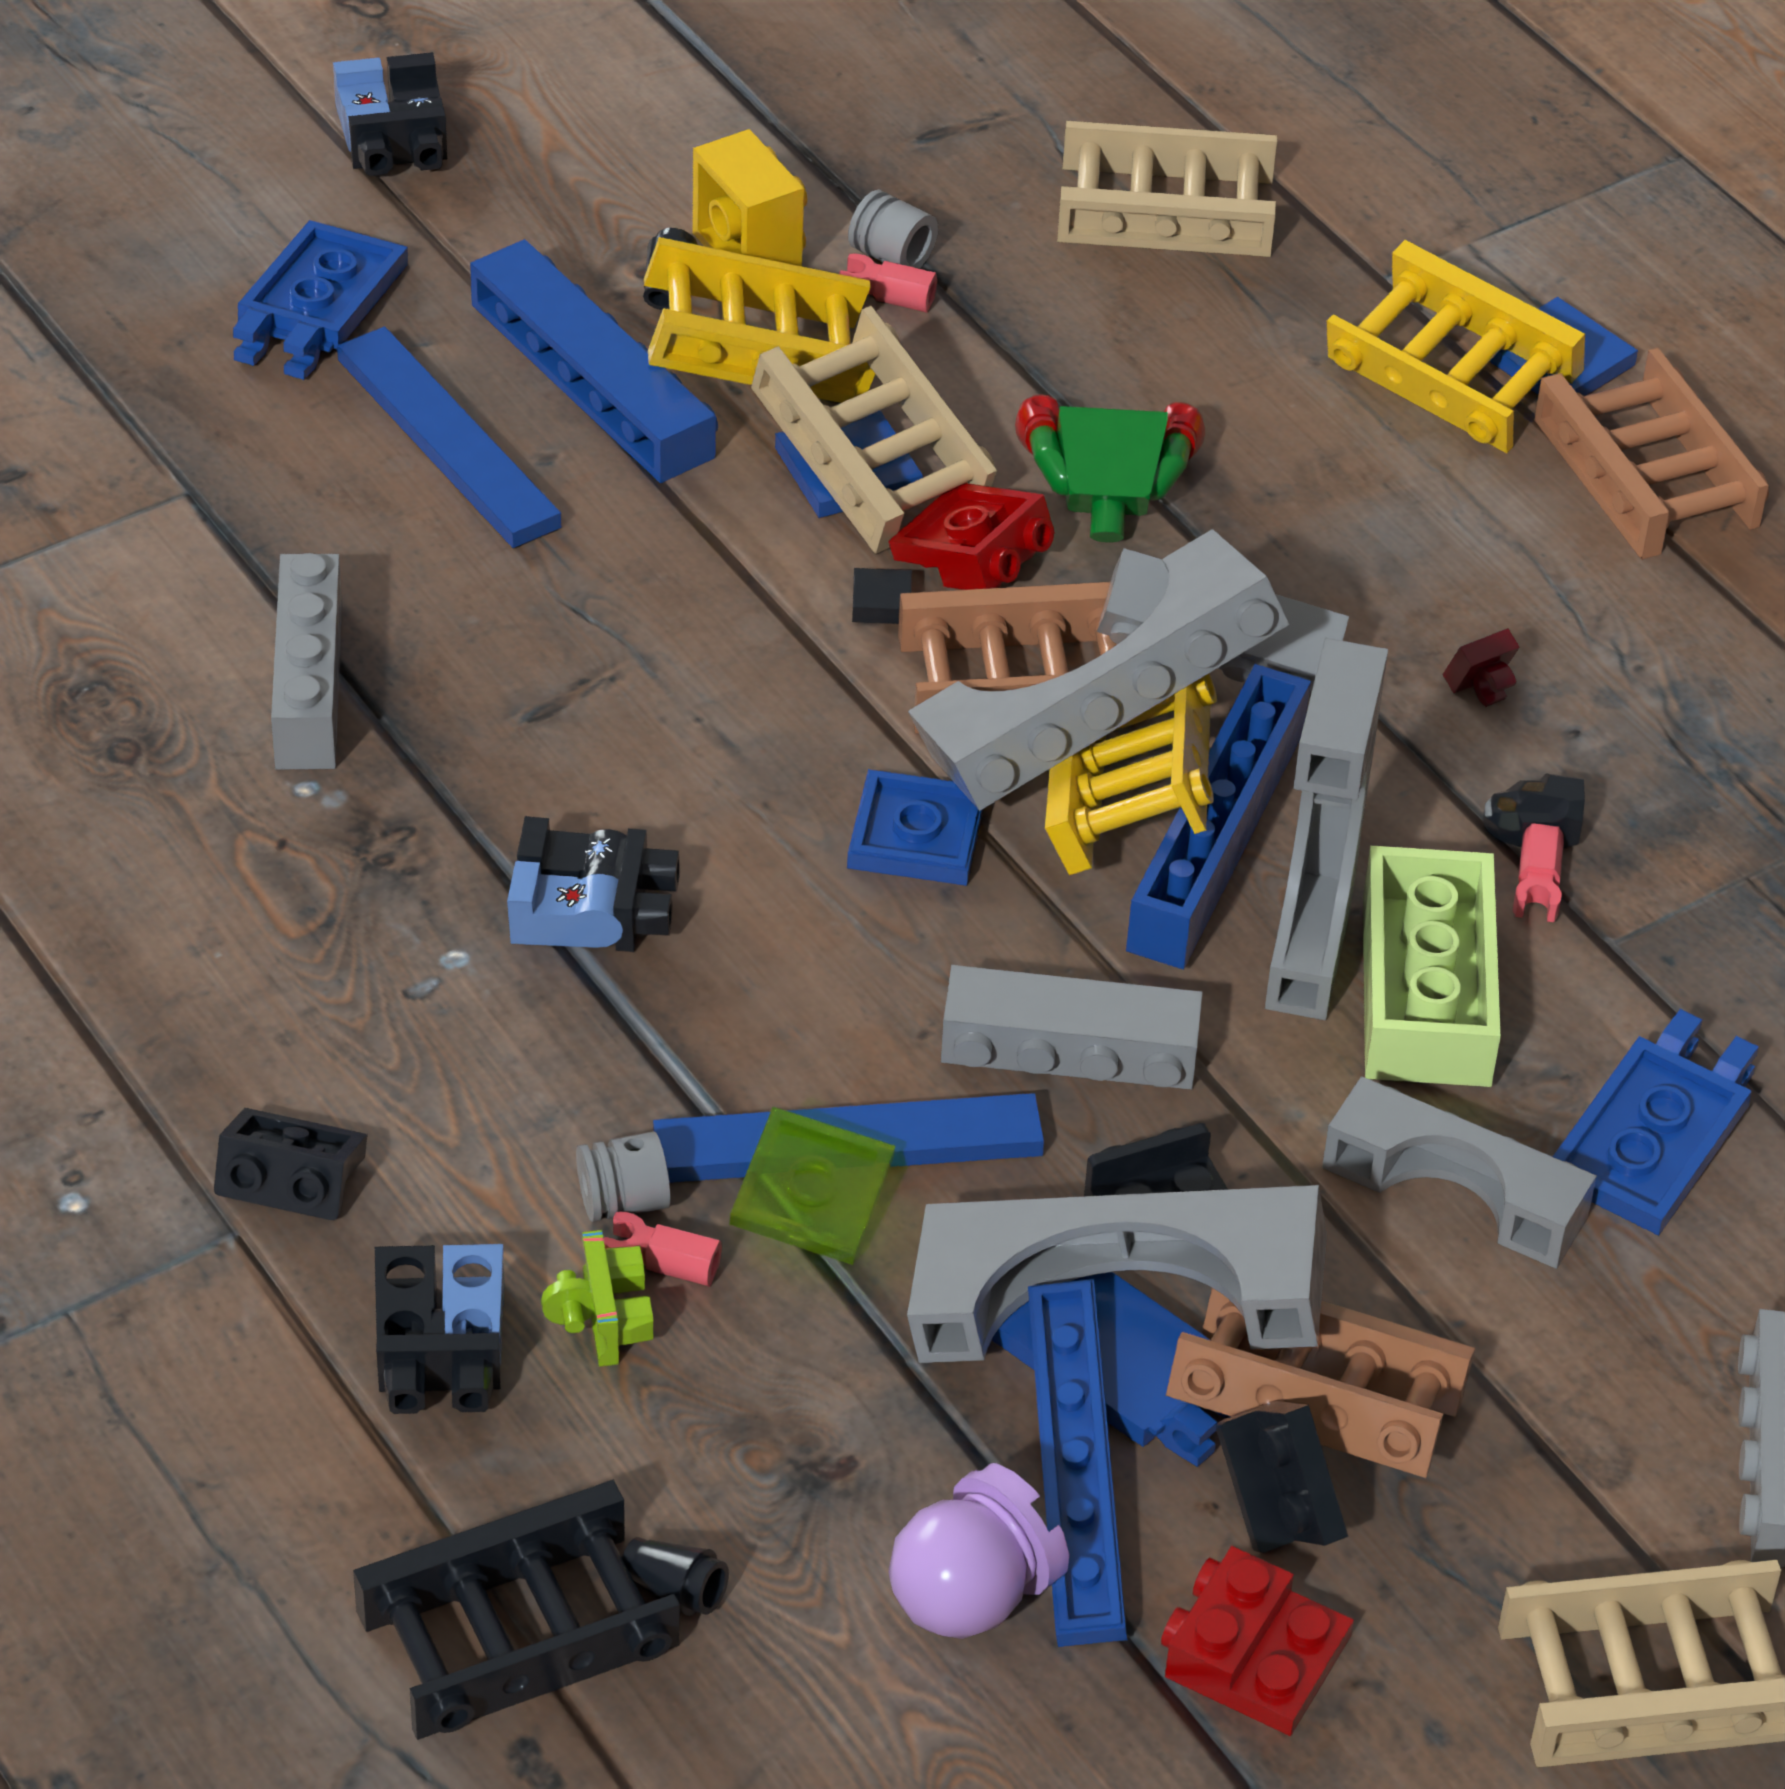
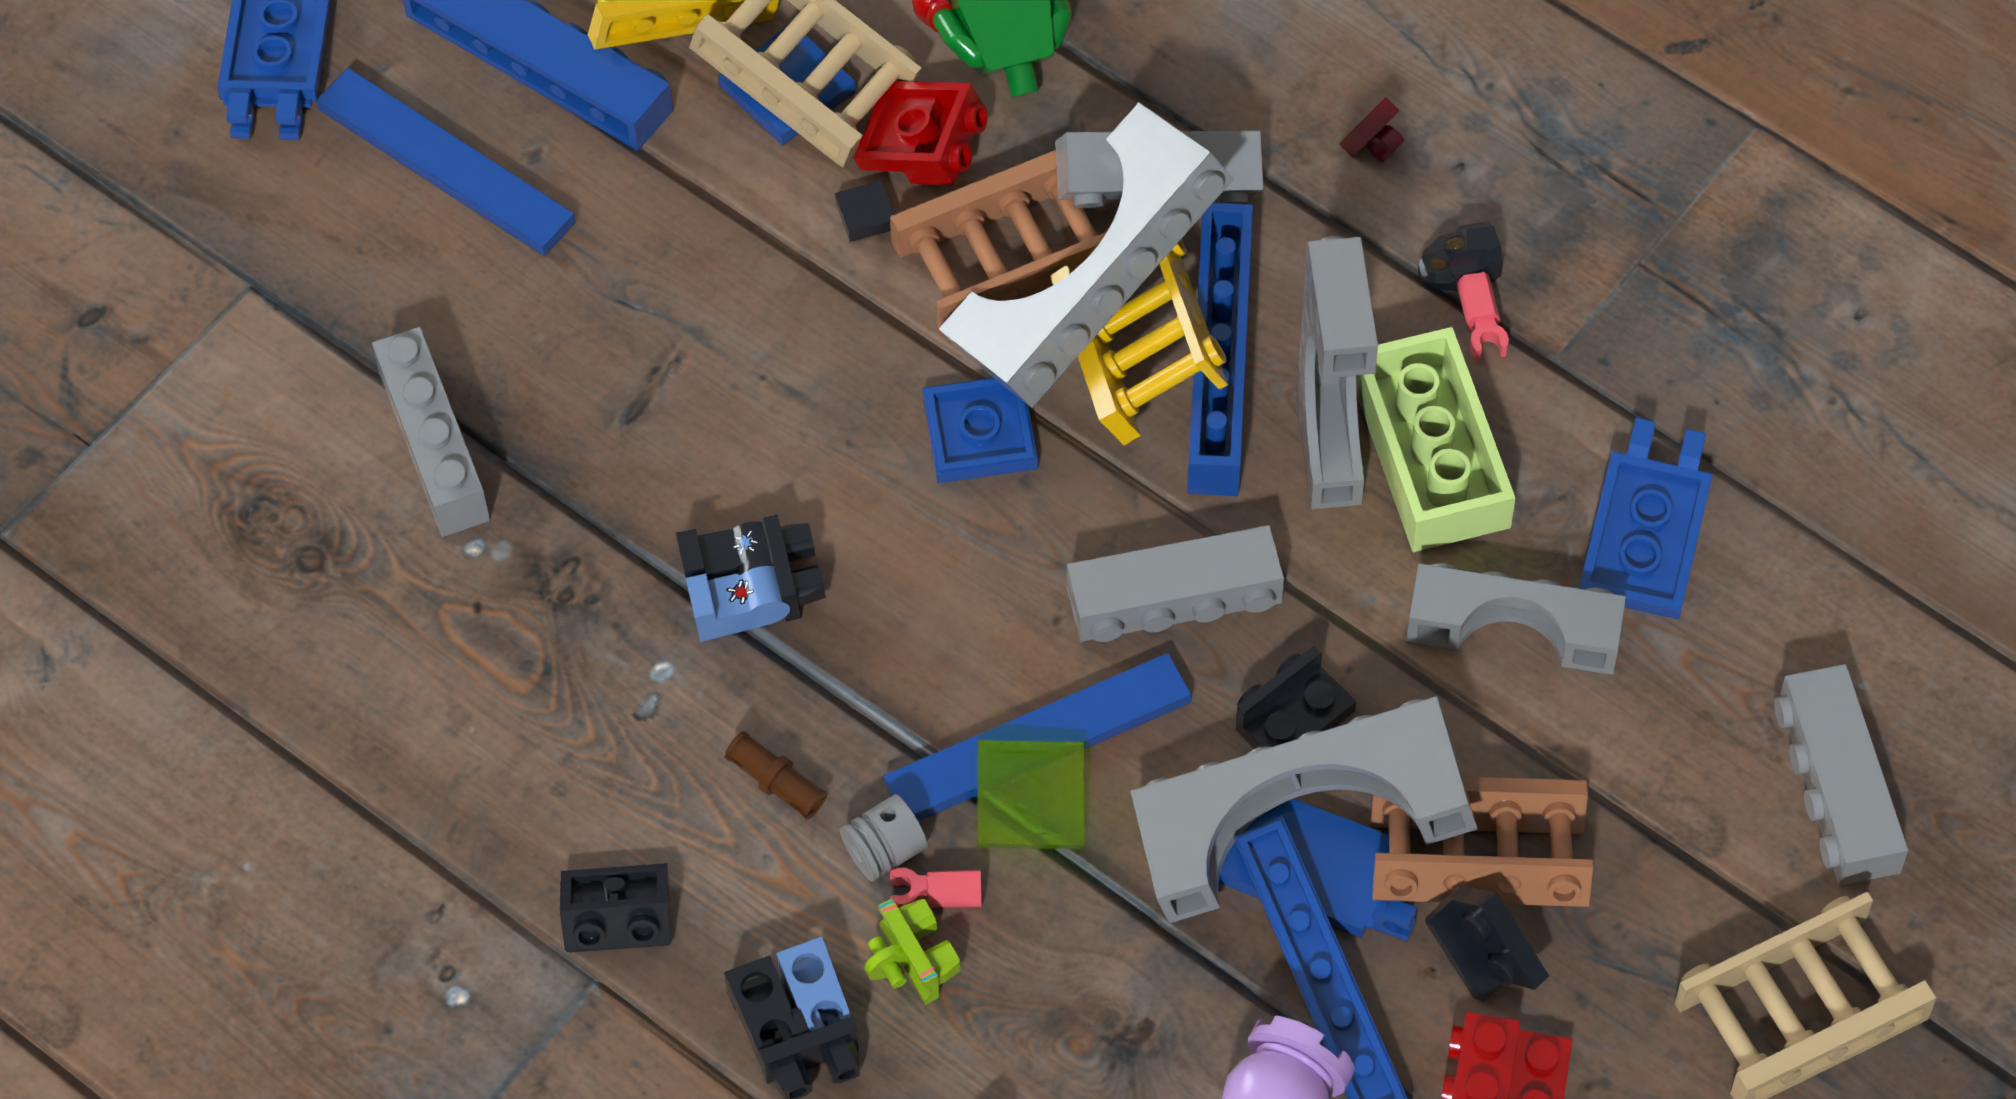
camera: 15 degrees left, 15 degrees up
none -> reddish brown pin [724,731,827,820]

